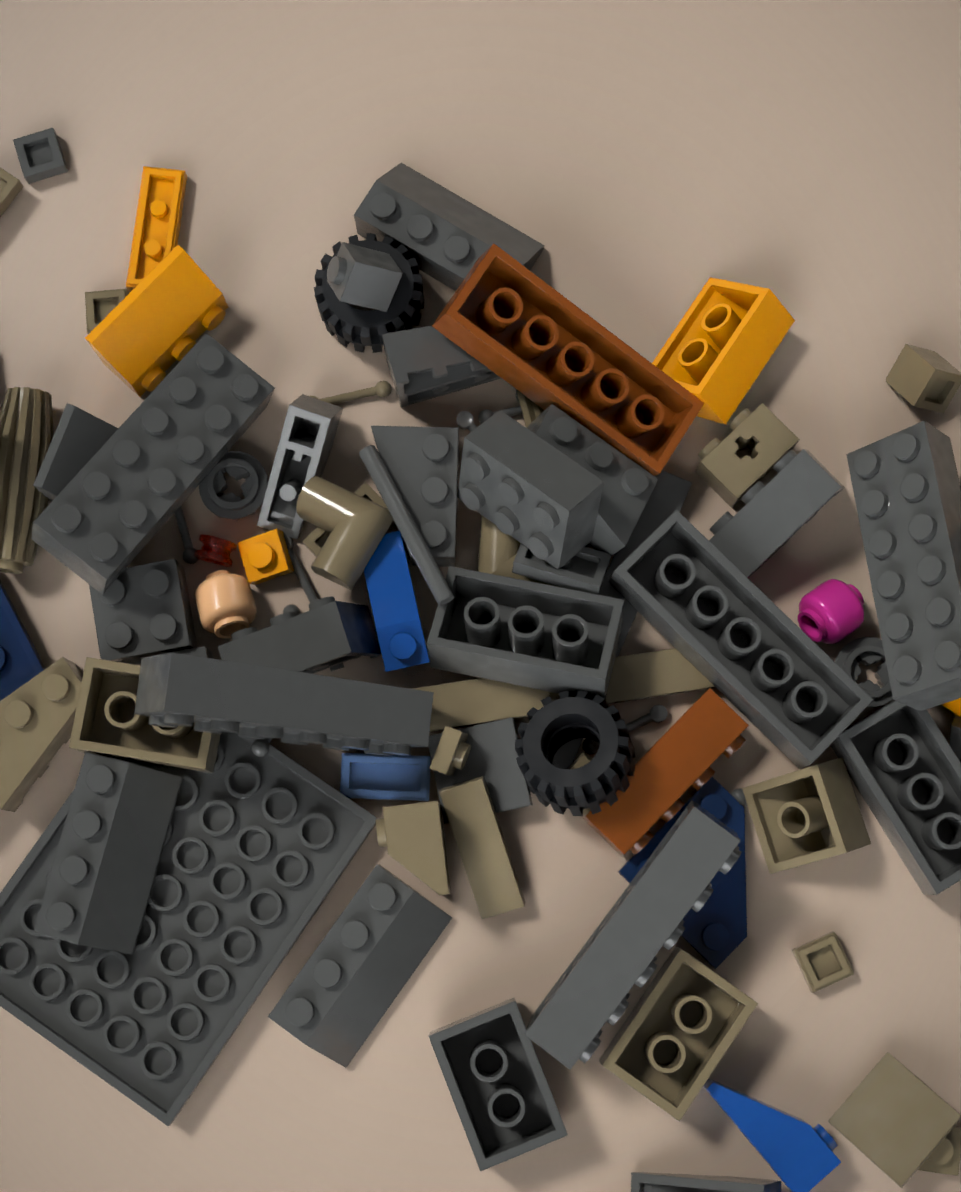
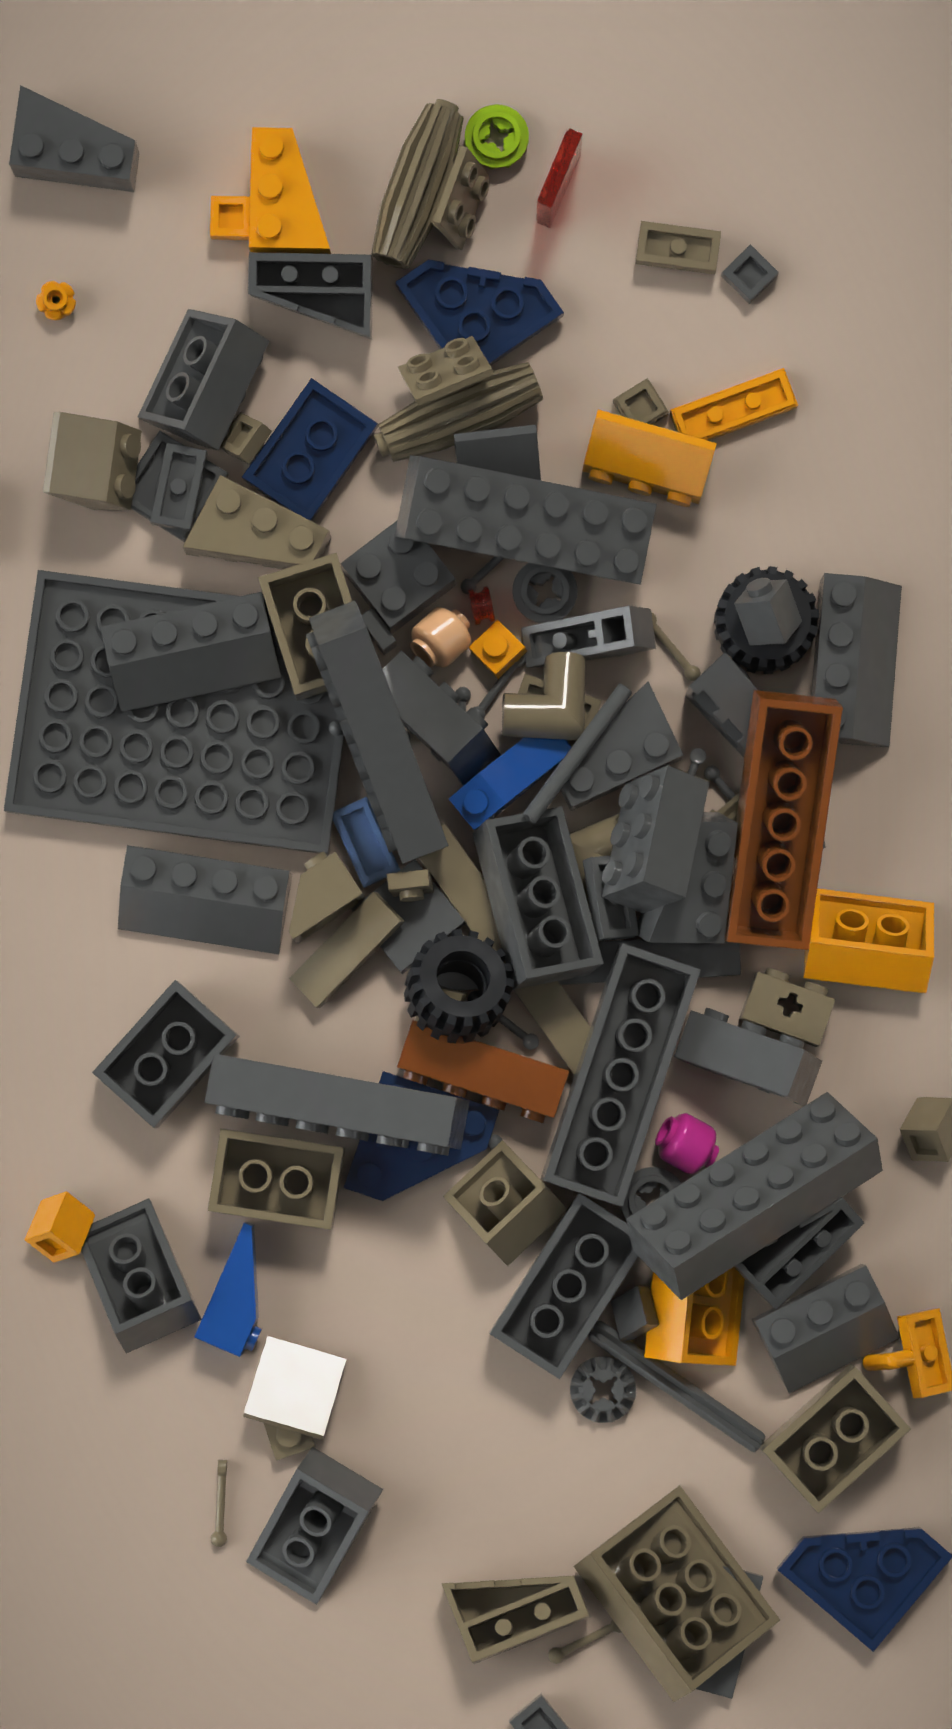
camera: 65 degrees right, 5 degrees up
dark tan tile [792,932,854,993] -> none

